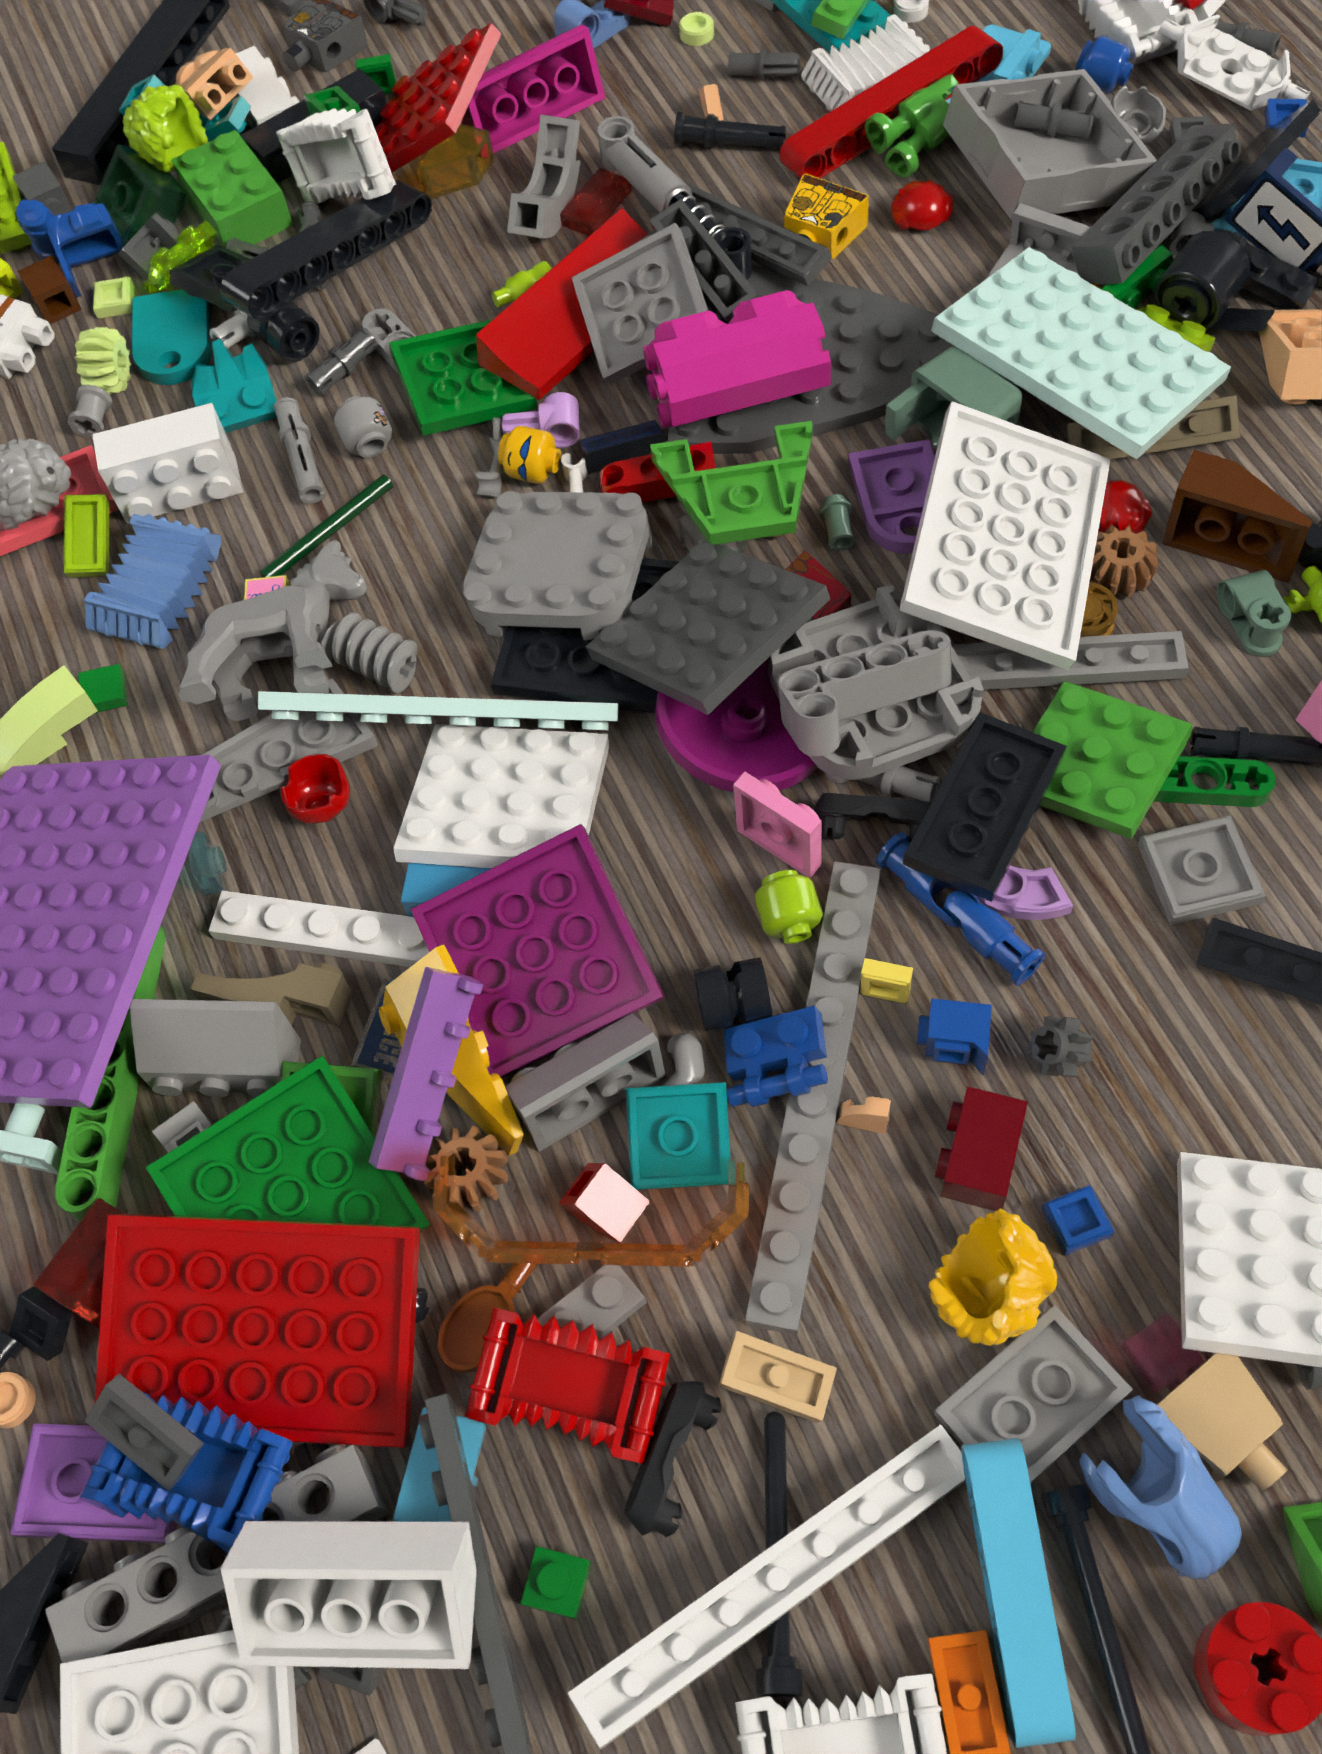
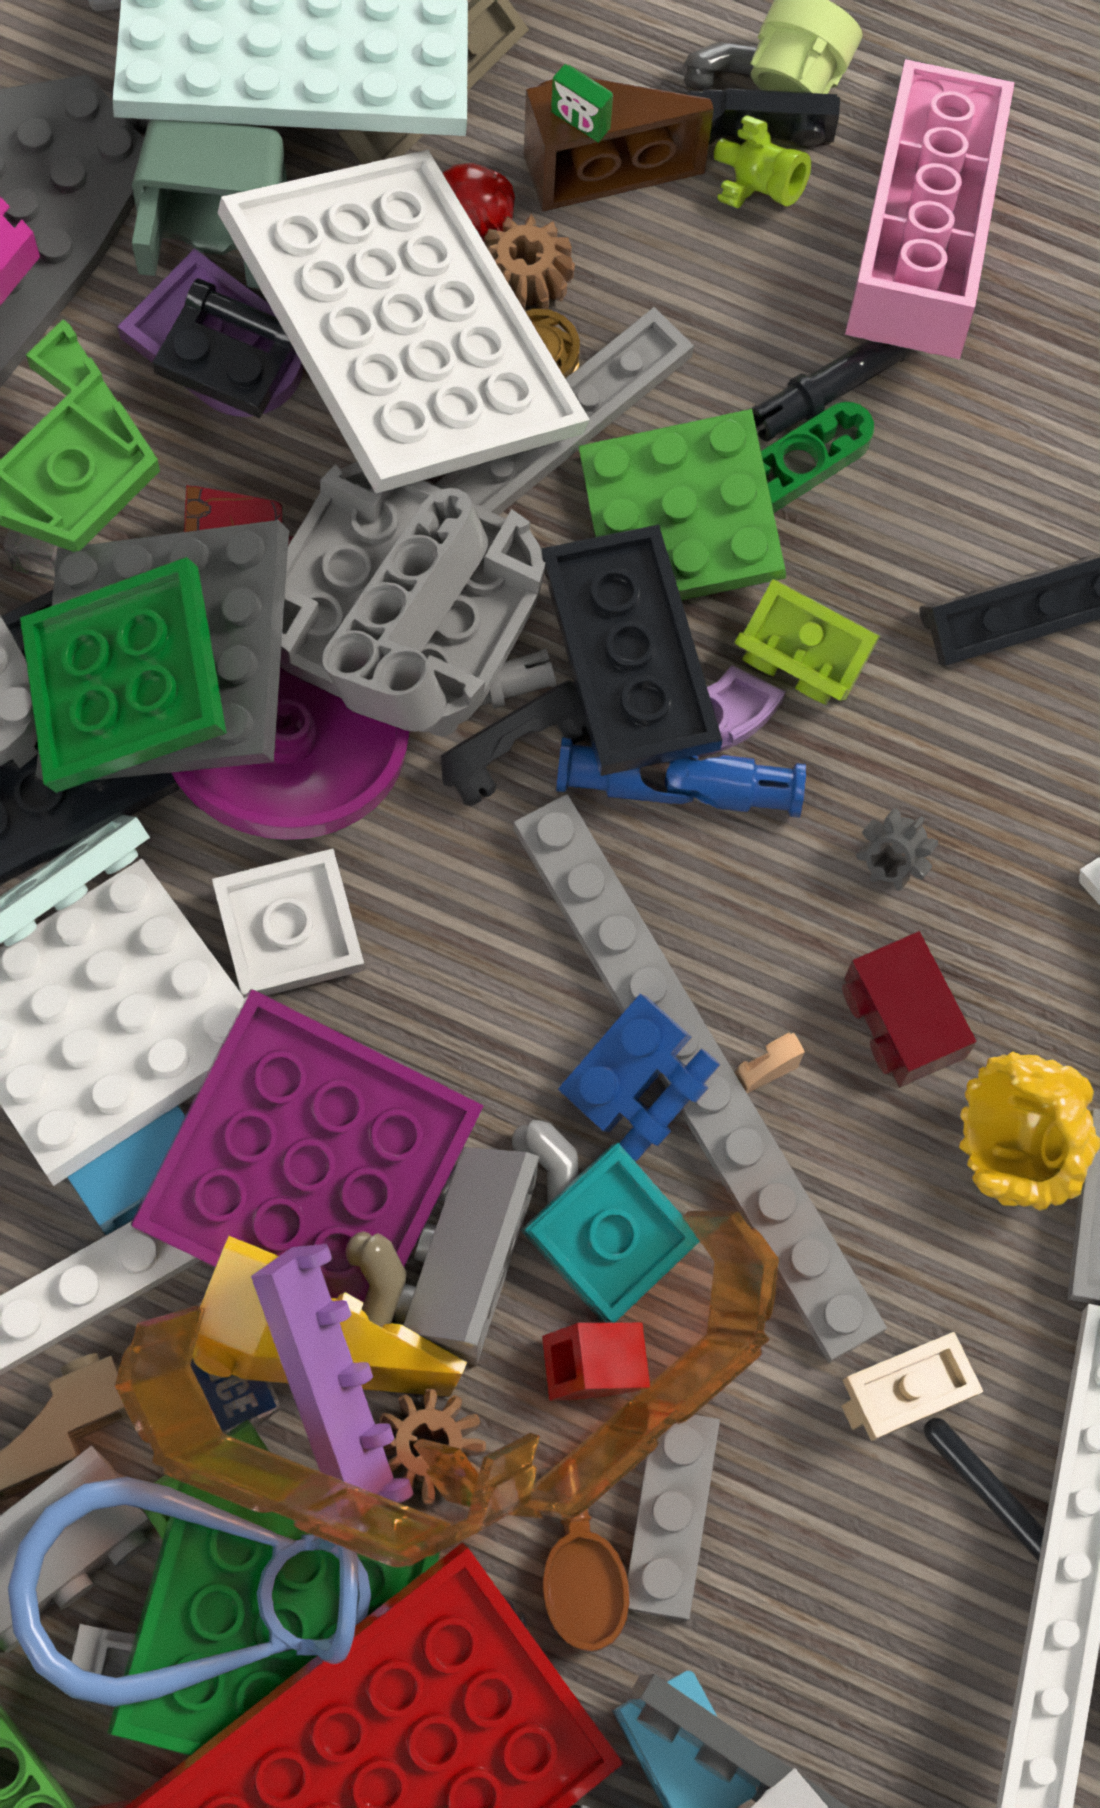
camera: 55 degrees left, 10 degrees up
red piece [464,1307,671,1464] -> none
green plate [521,1546,592,1620] -> none
black piece [624,1381,722,1538] -> none
black wheel [693,957,772,1031] -> none
bright pink plate [733,772,822,879] -> none
lime head [754,870,823,944] -> none
sand green pin [818,494,856,551] -> none
light yellow tile [860,958,913,1004] -> none
blue window [917,998,992,1075] -> none
blue tile [1042,1185,1115,1256] -> none
light grey tile [1137,815,1266,925] -> none
sand green piece [1217,570,1291,657] -> none
none -> medium blue animal [8,1477,371,1707]
none -> green plate [20,557,227,793]
none -> clear orange windscreen [115,1305,540,1567]
none -> black plate [152,278,296,418]
none -> white plate [212,848,365,998]
none -> dark tan arm [346,1231,406,1327]
none -> green tile [551,64,613,143]
none -> lime bracket [734,579,880,705]

